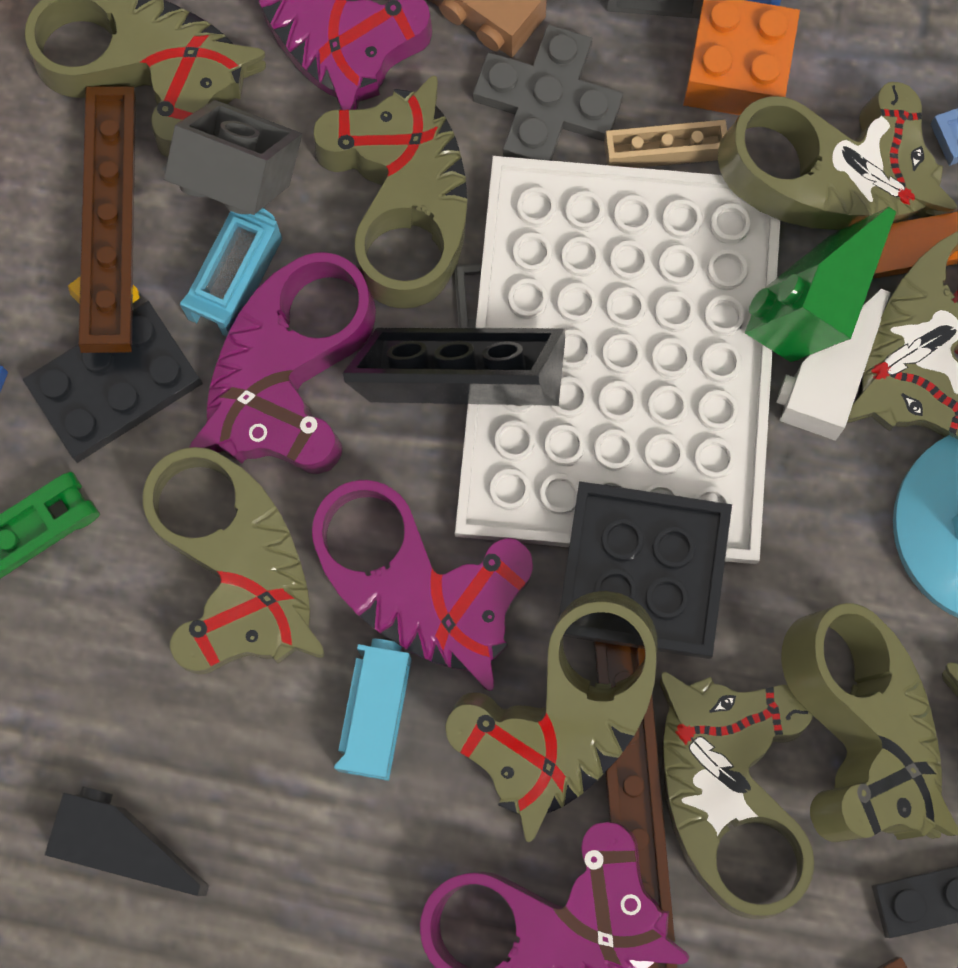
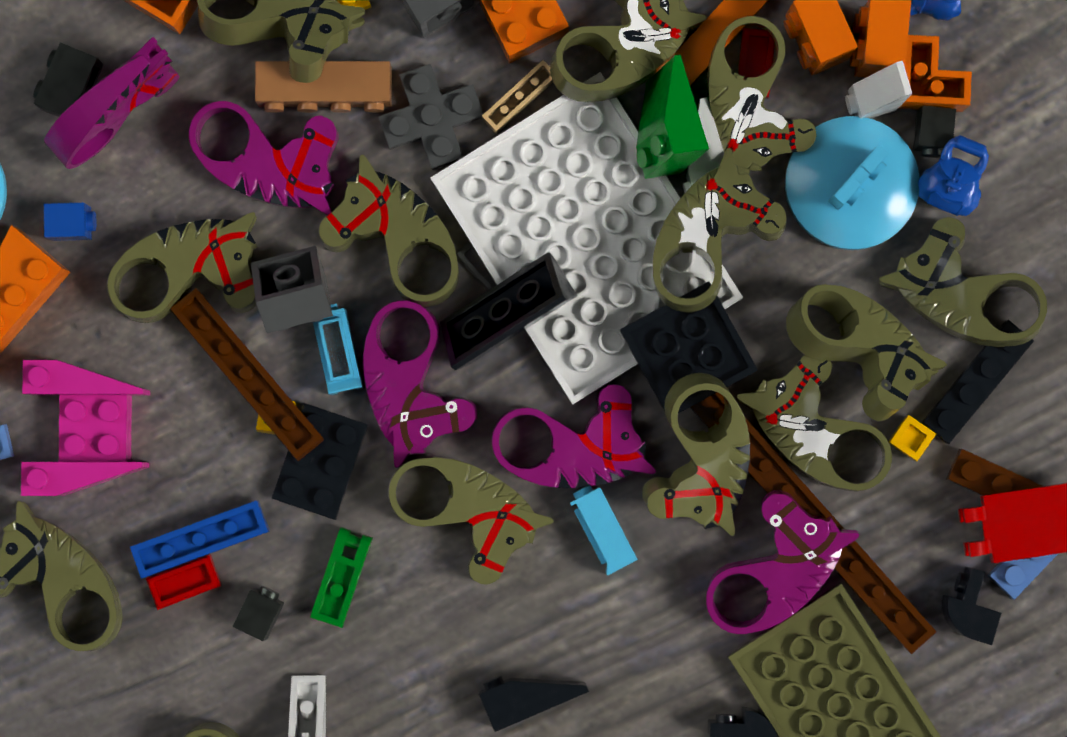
camera: 40 degrees left, 10 degrees up
none -> olive animal [653,148,787,312]
none -> yellow plate [888,415,936,462]

